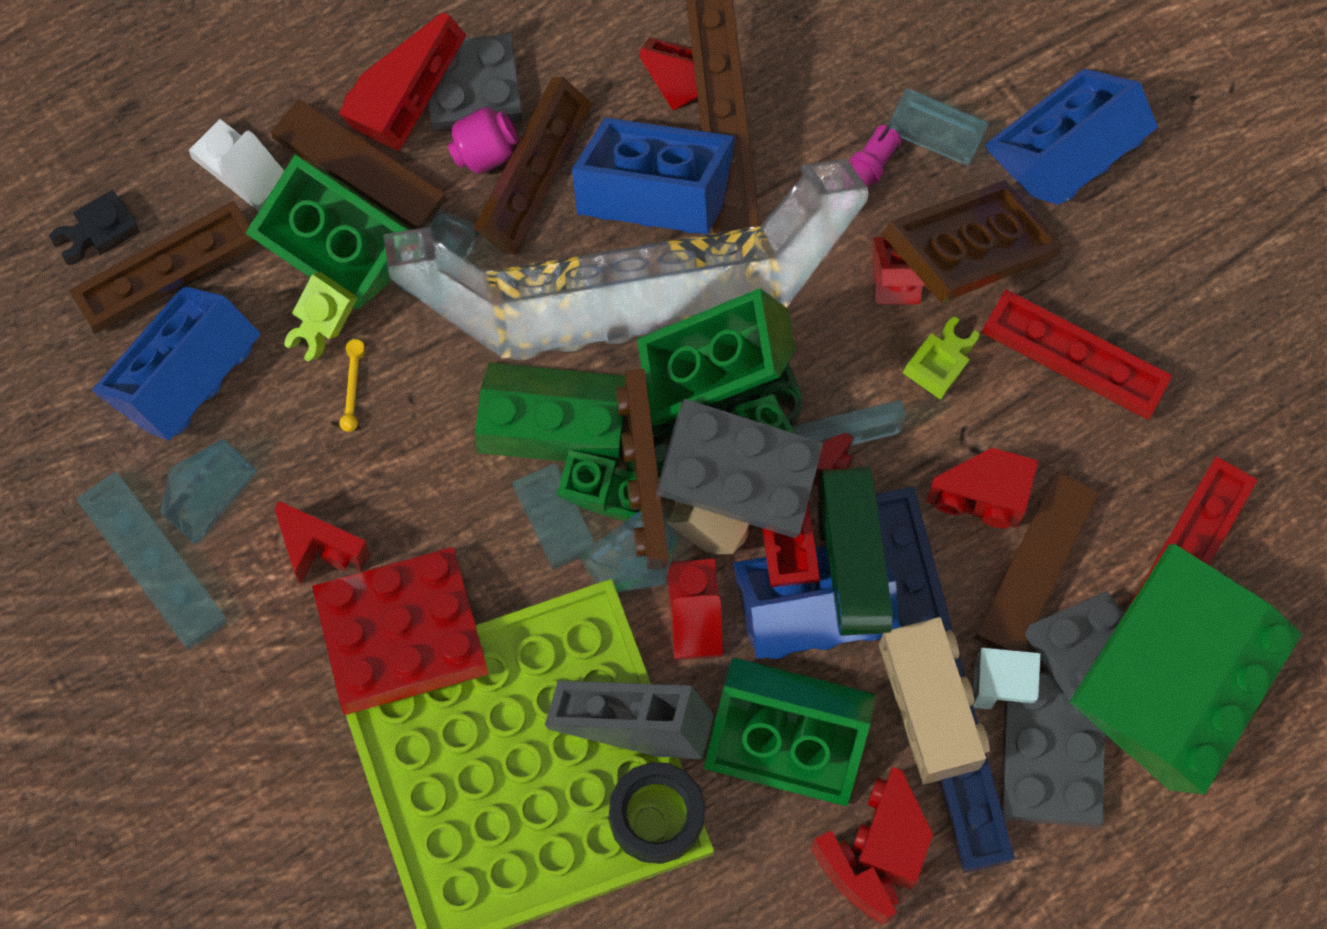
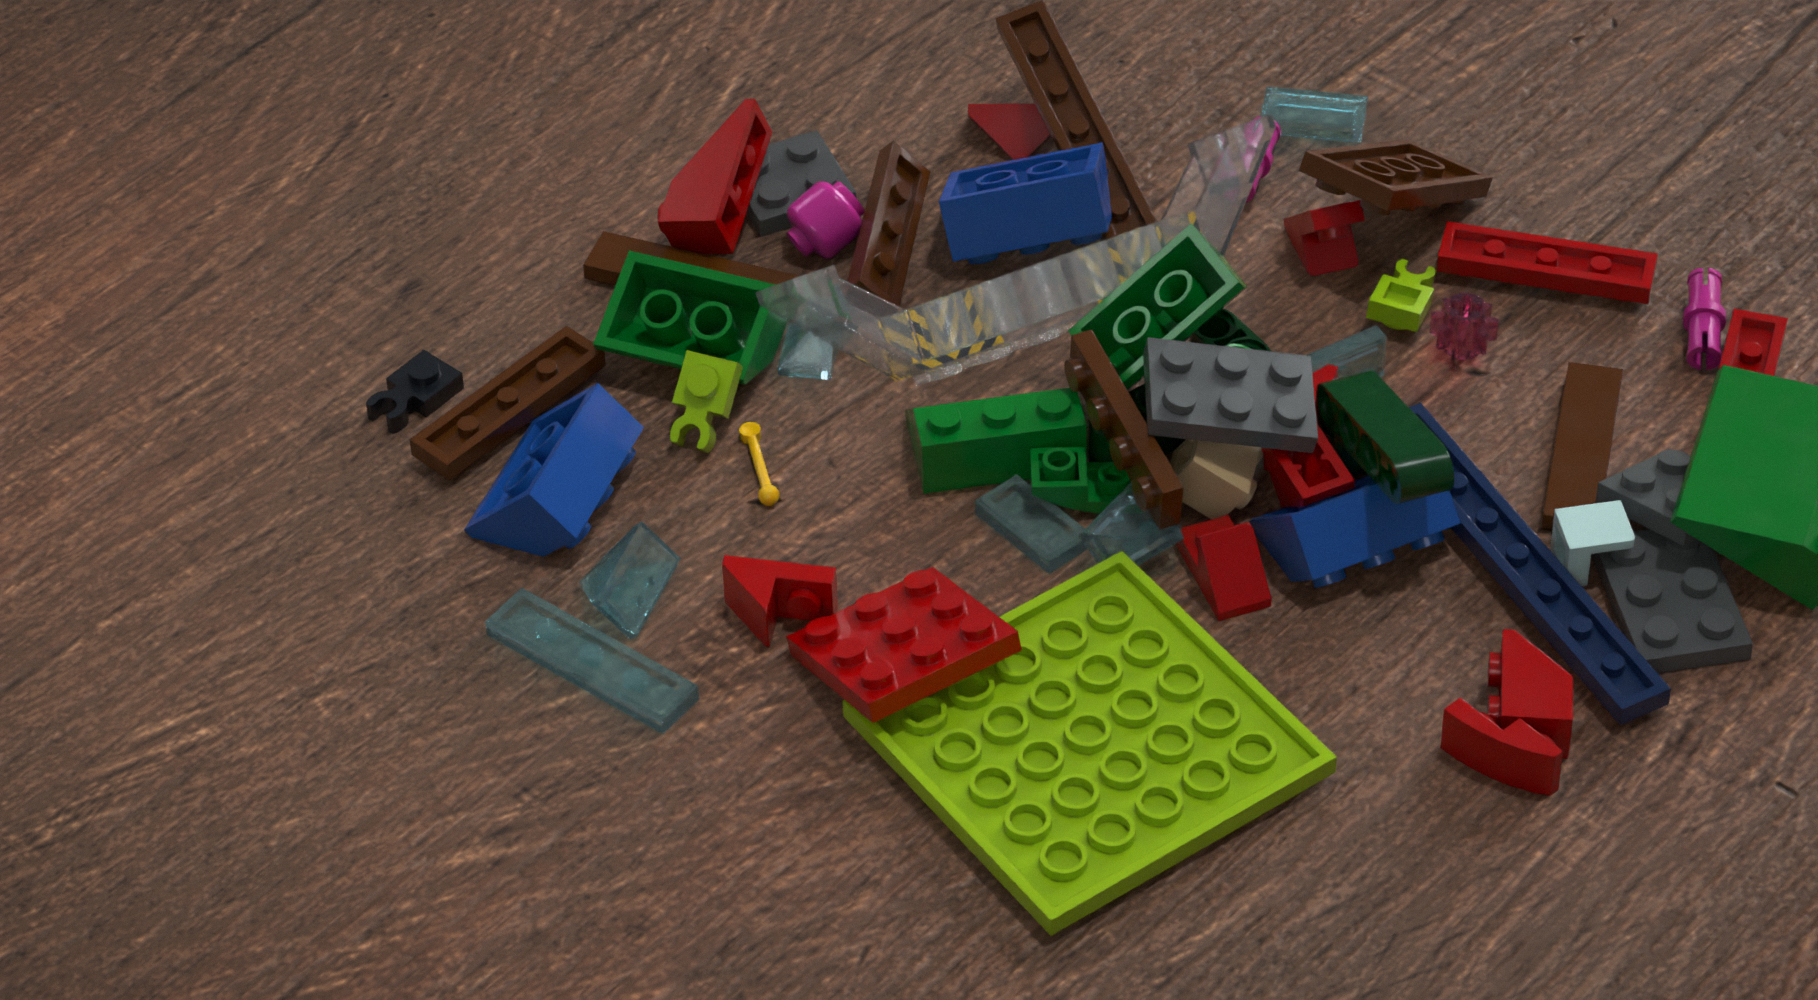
camera: 10 degrees left, 25 degrees down
white slope [189,119,284,211] -> none
dark grey slope [545,681,714,759] -> none
black tyre [609,762,705,864] -> none
green slope [703,657,876,807] -> none
tan brick [879,617,990,785] -> none
red slope [926,448,1039,529] -> none
blue slope [985,69,1158,205] -> none
none -> clear pink gear [1430,293,1499,360]
none -> dark pink pin [1683,268,1726,370]

